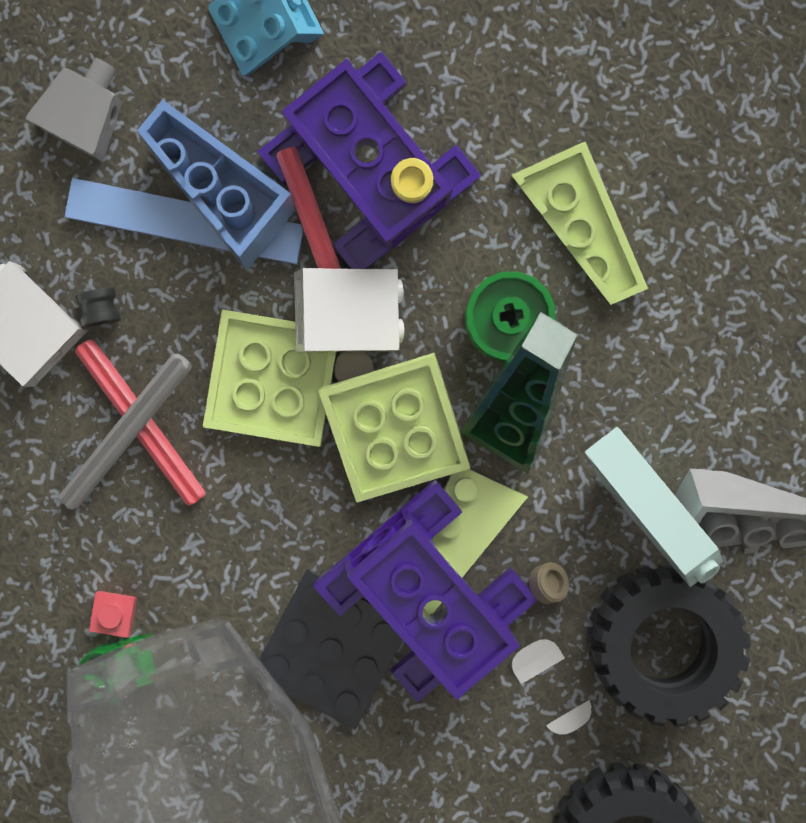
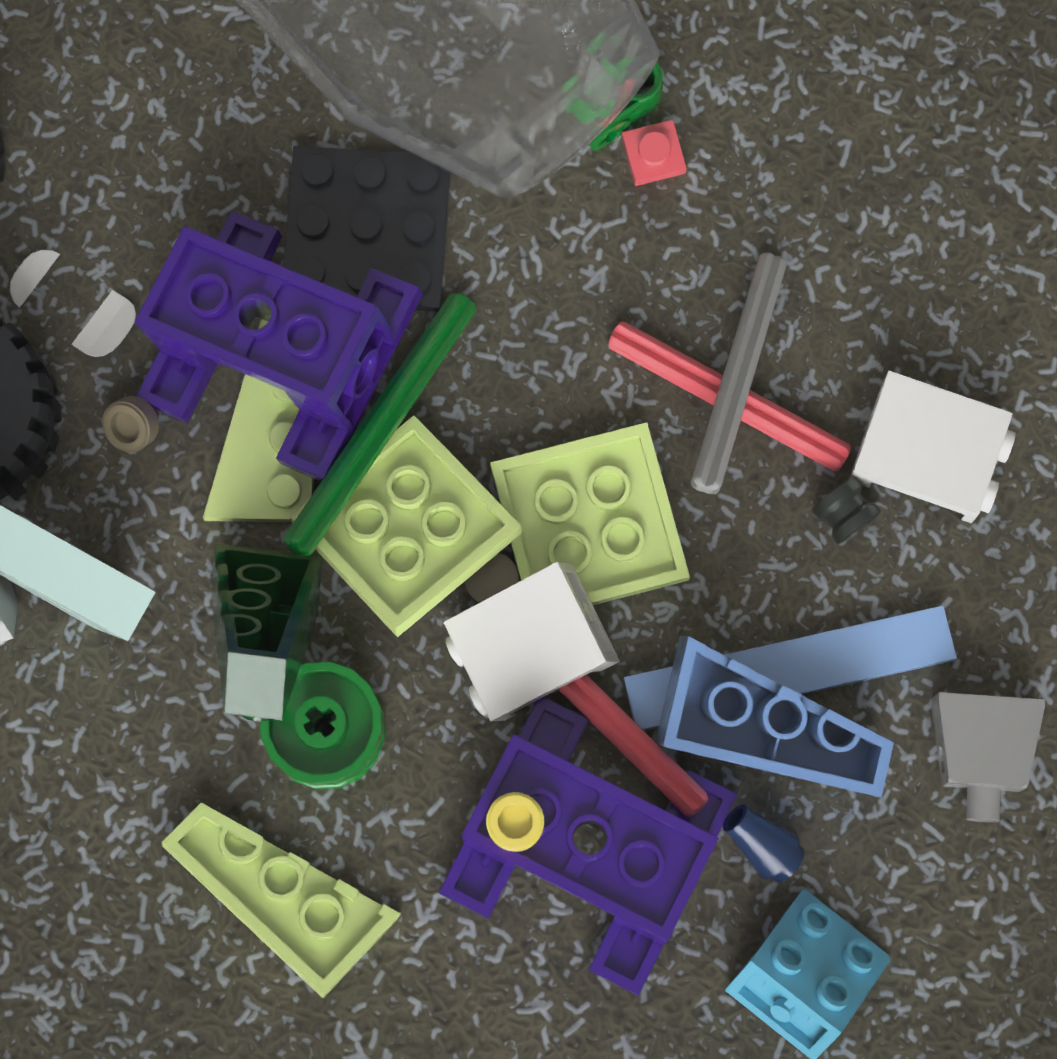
camera: 155 degrees right, 10 degrees down
none -> green axle [284,292,476,556]
none -> dark blue cone [723,804,805,882]

